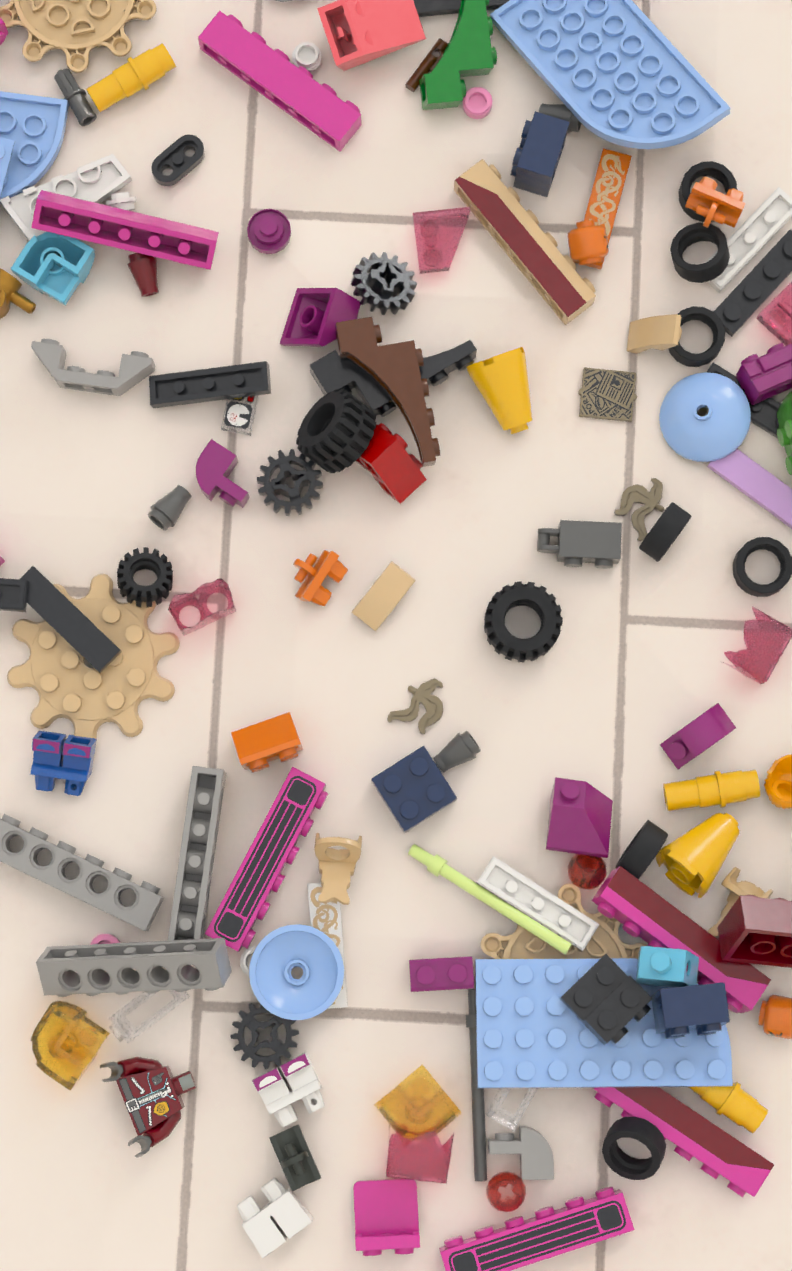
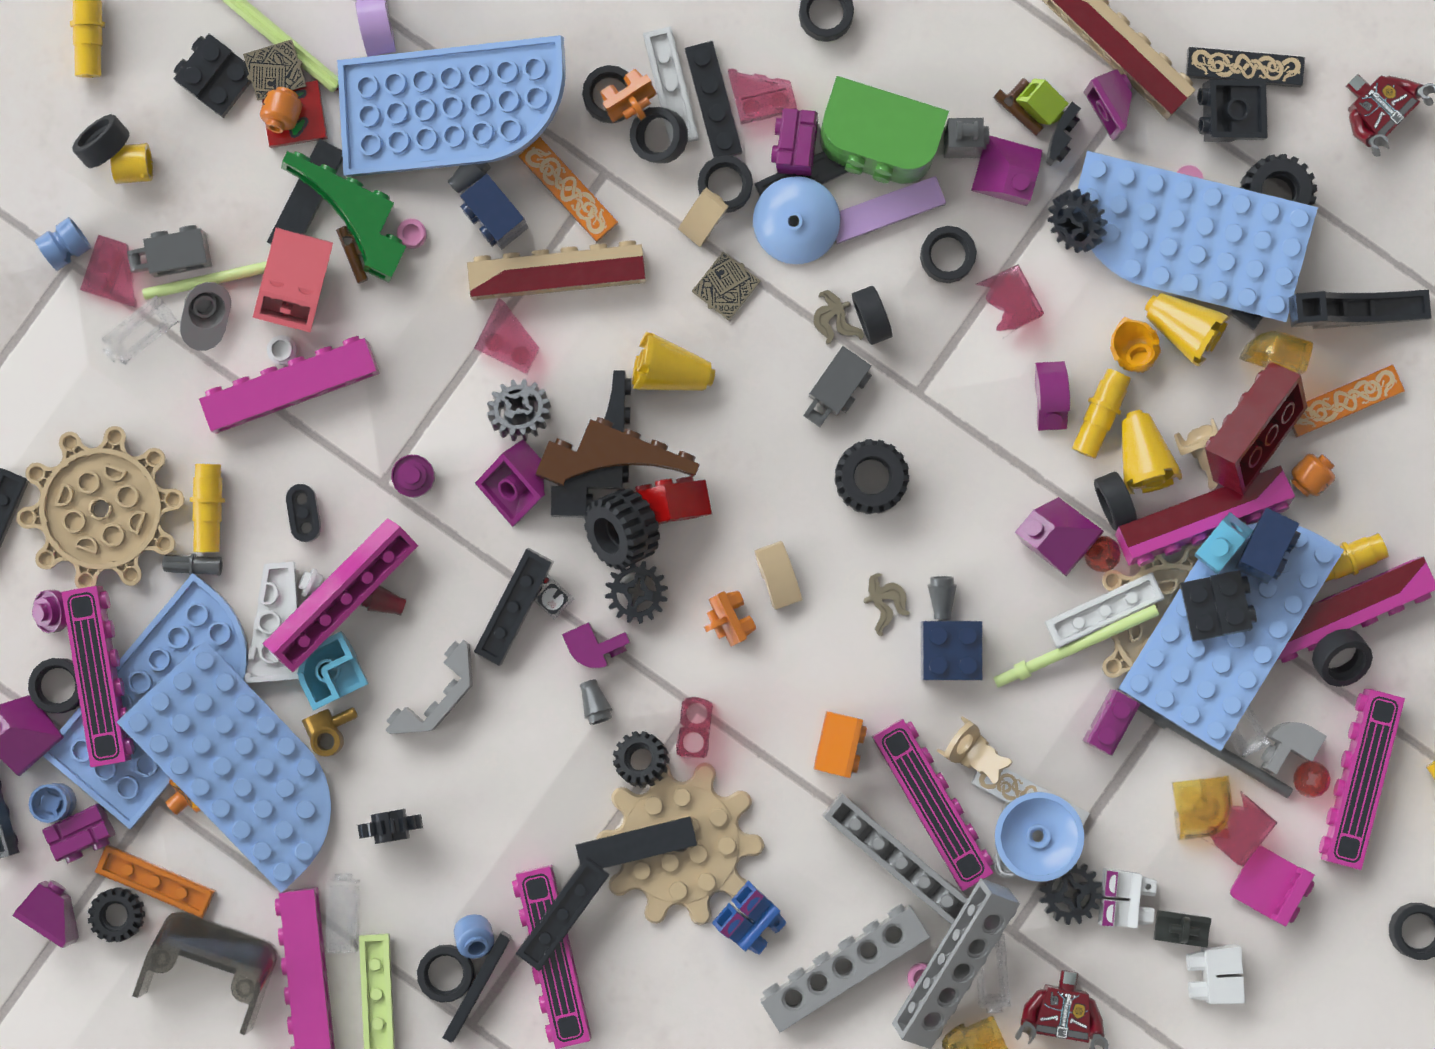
camera: 55 degrees left, 5 degrees up
orange head [567,220,609,266] -> none

